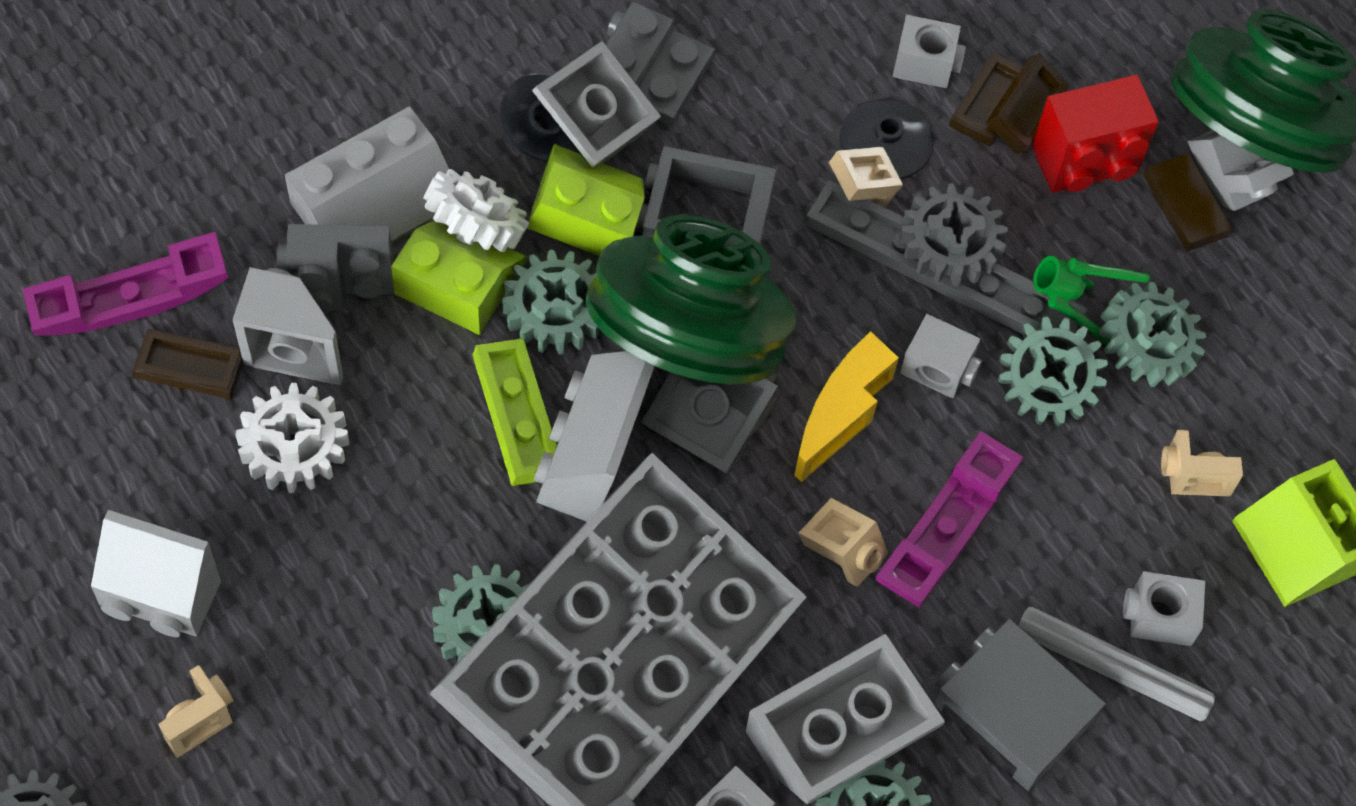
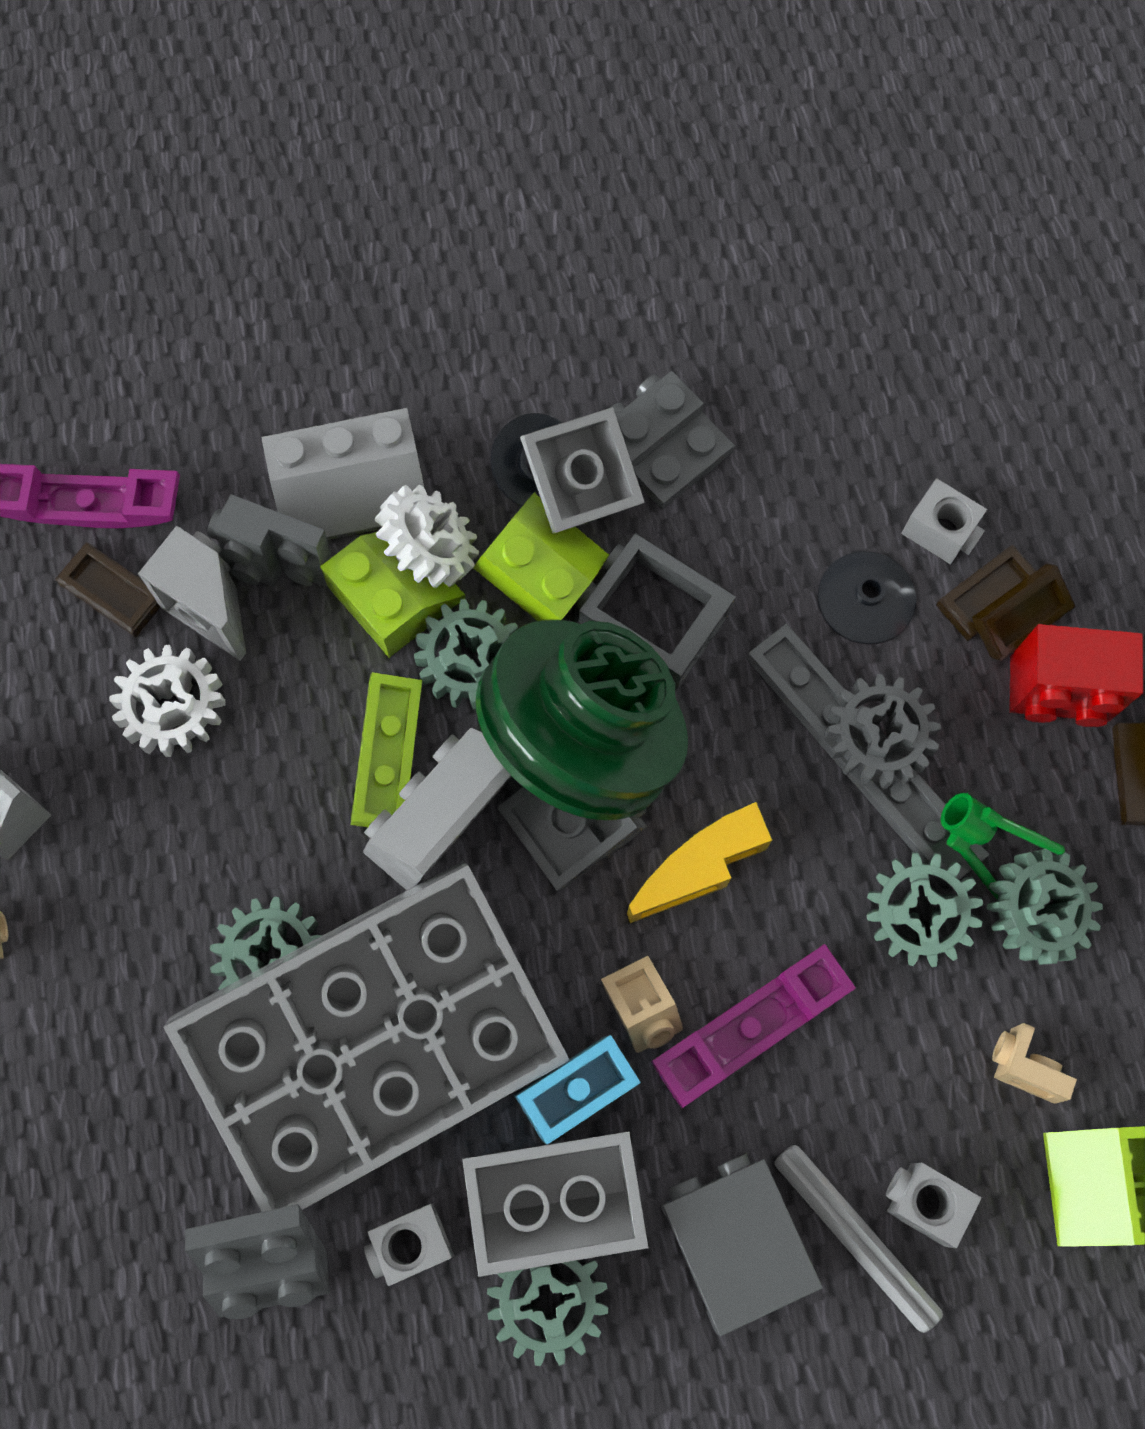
camera: 25 degrees right, 10 degrees up
tan bracket [829,147,903,207] -> none
light grey brick [900,314,982,399] -> none
none -> medium azure brick [514,1035,641,1145]

